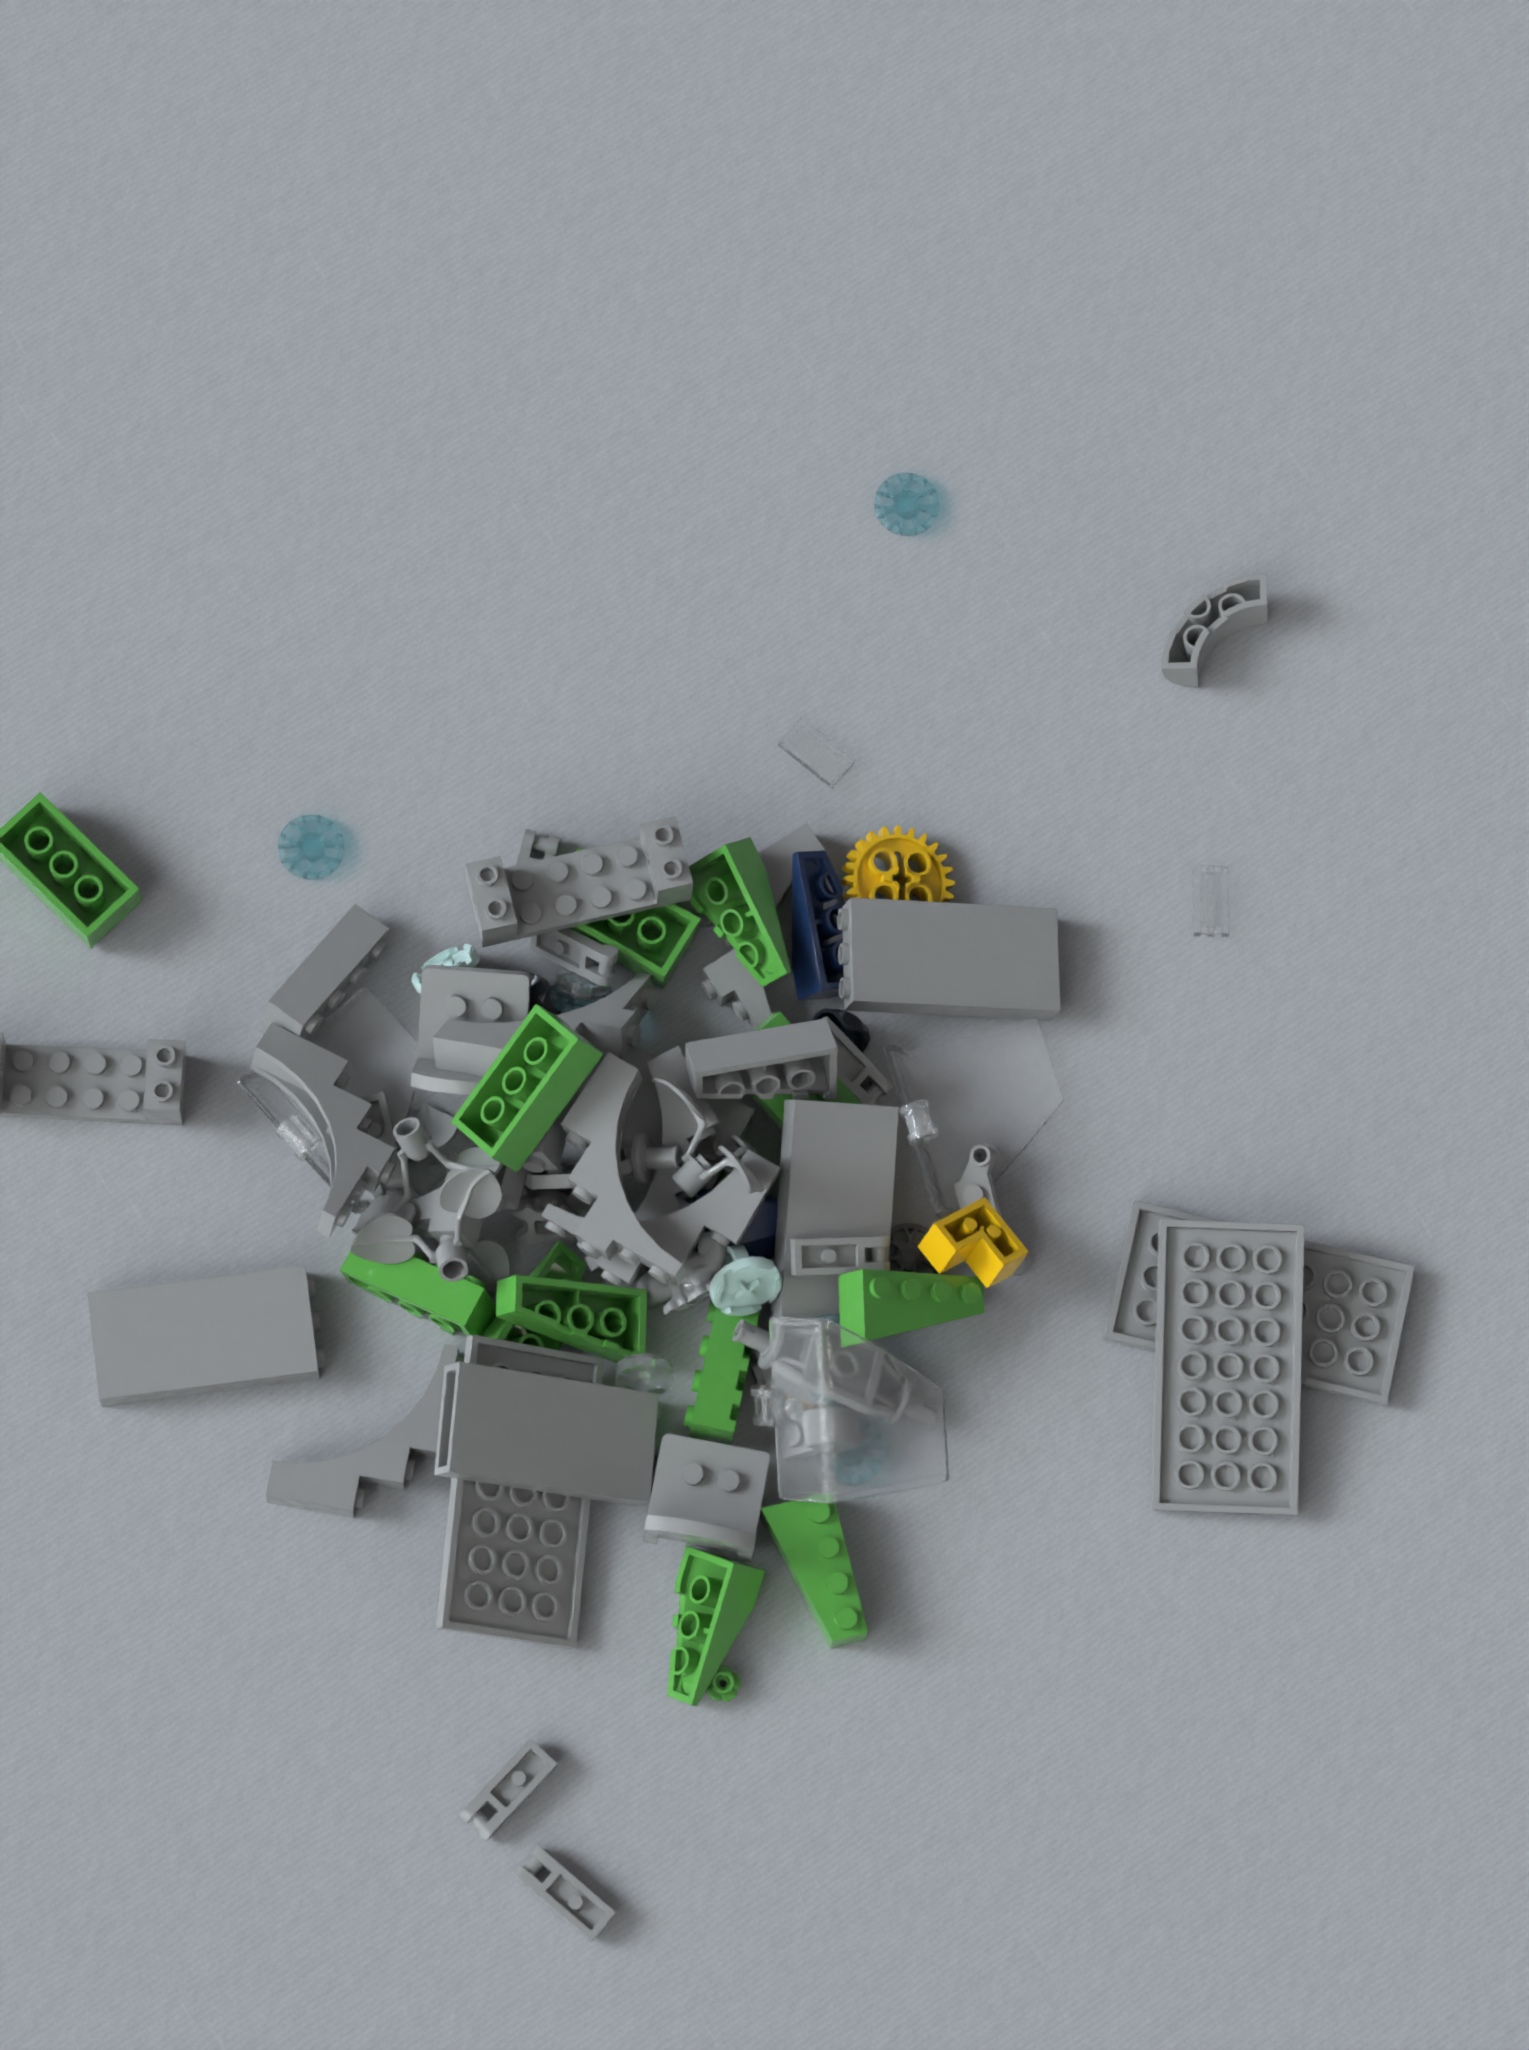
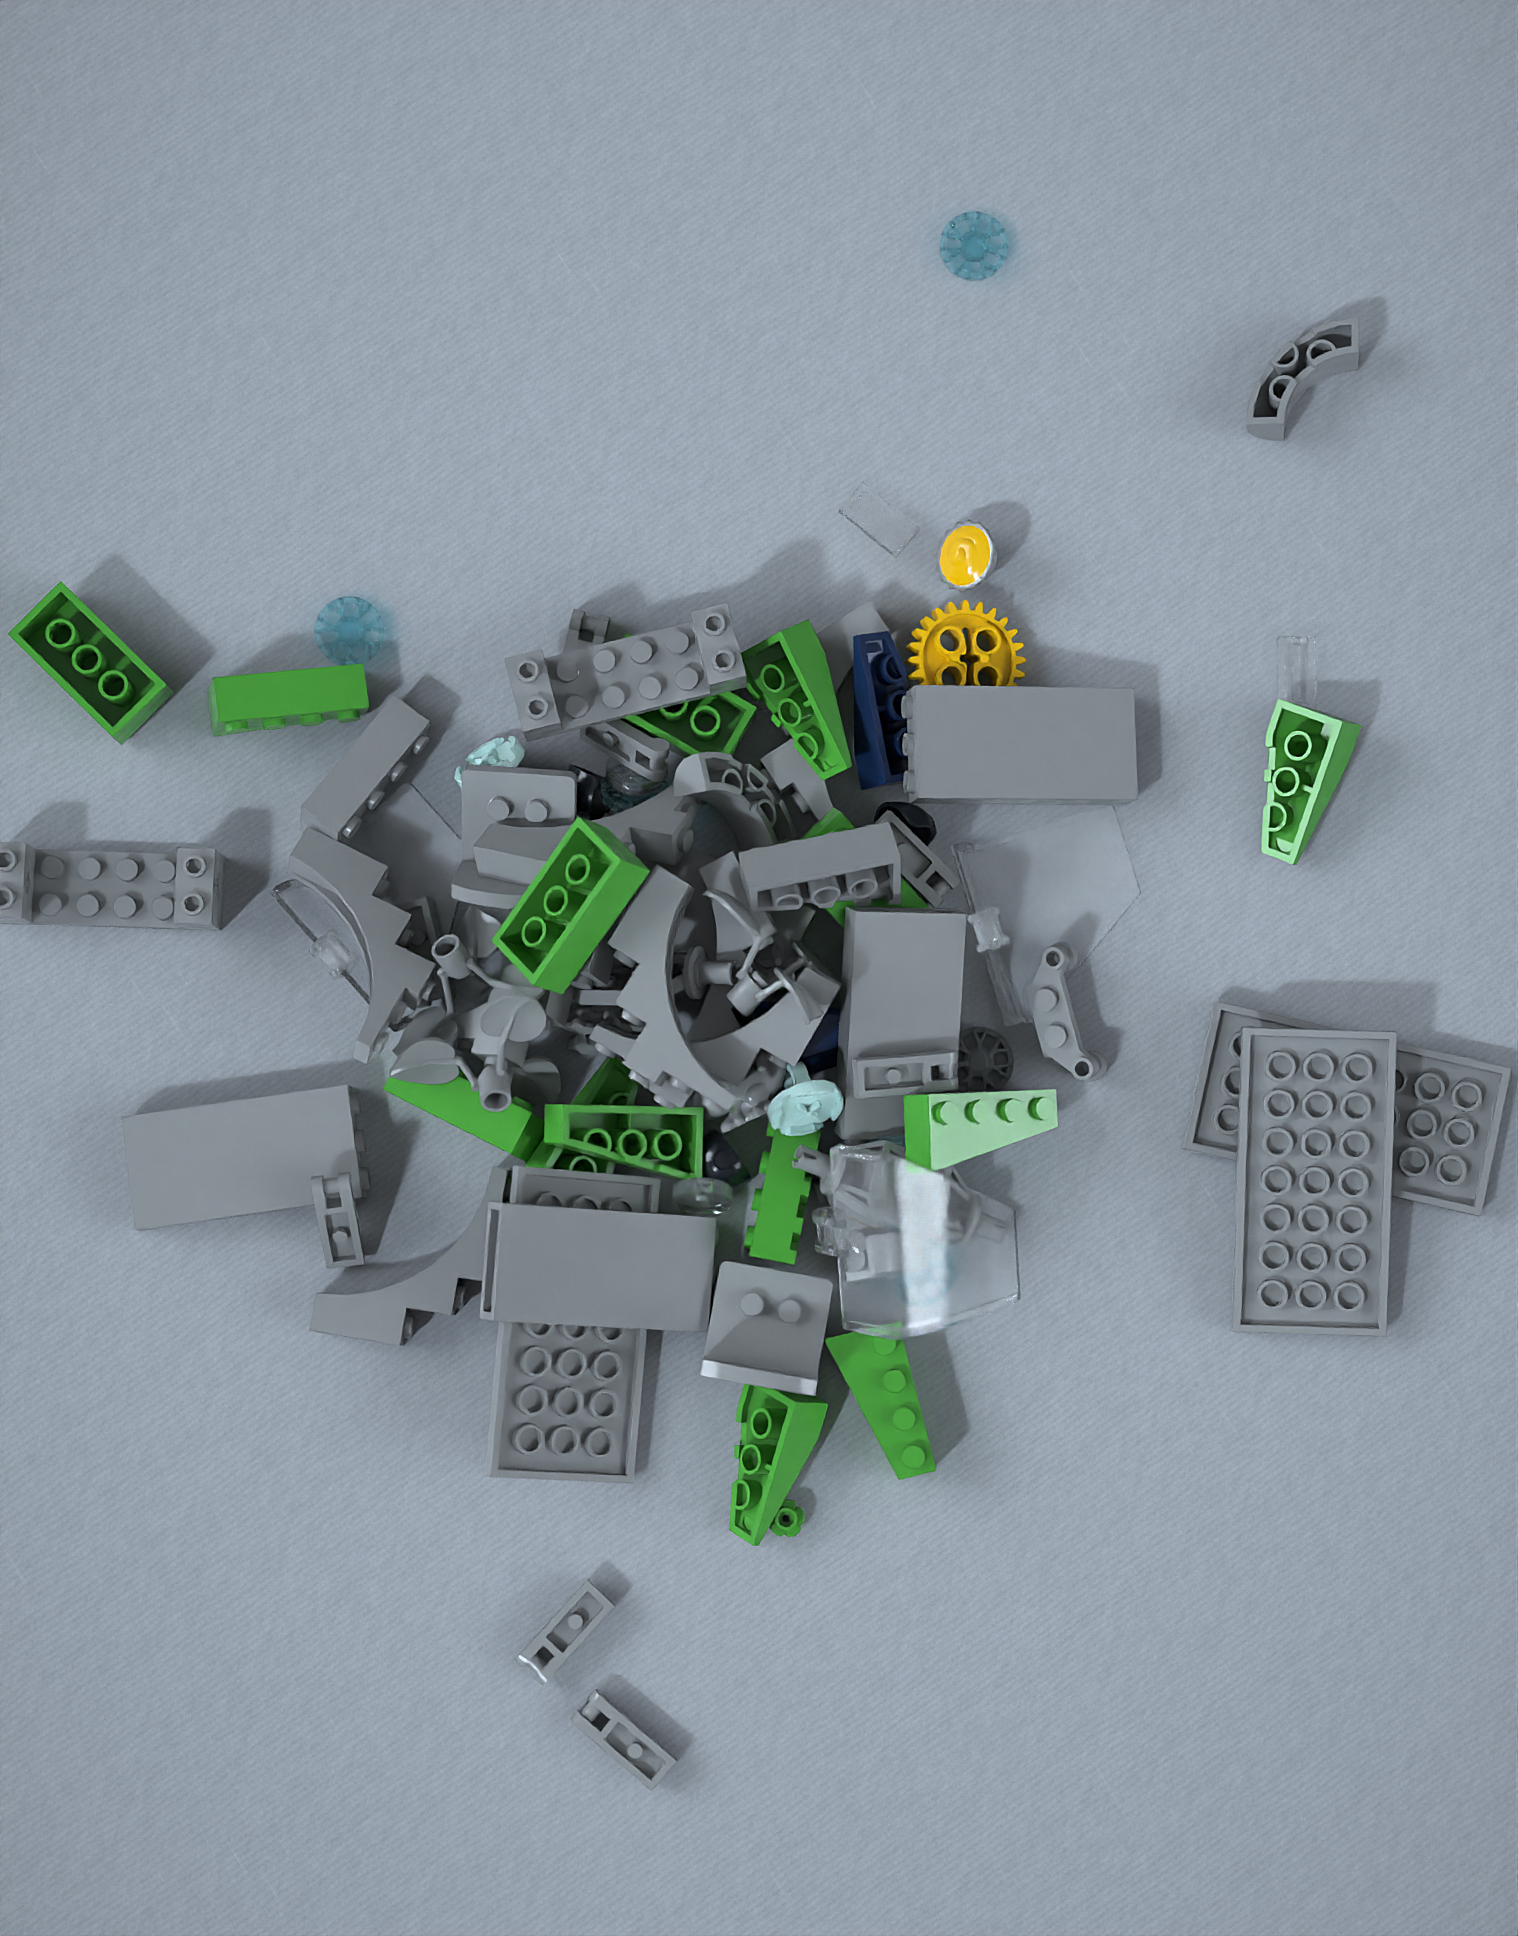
camera: 10 degrees right, 10 degrees up
yellow brick [917,1197,1029,1288] -> none
none -> bright green wedge [207,663,369,737]
none -> light grey plate [311,1172,365,1269]
none -> light grey brick [673,752,798,852]
none -> black helmet [695,1129,752,1196]
none -> yellow piece [935,519,997,592]
none -> bright green wedge [1261,699,1362,865]

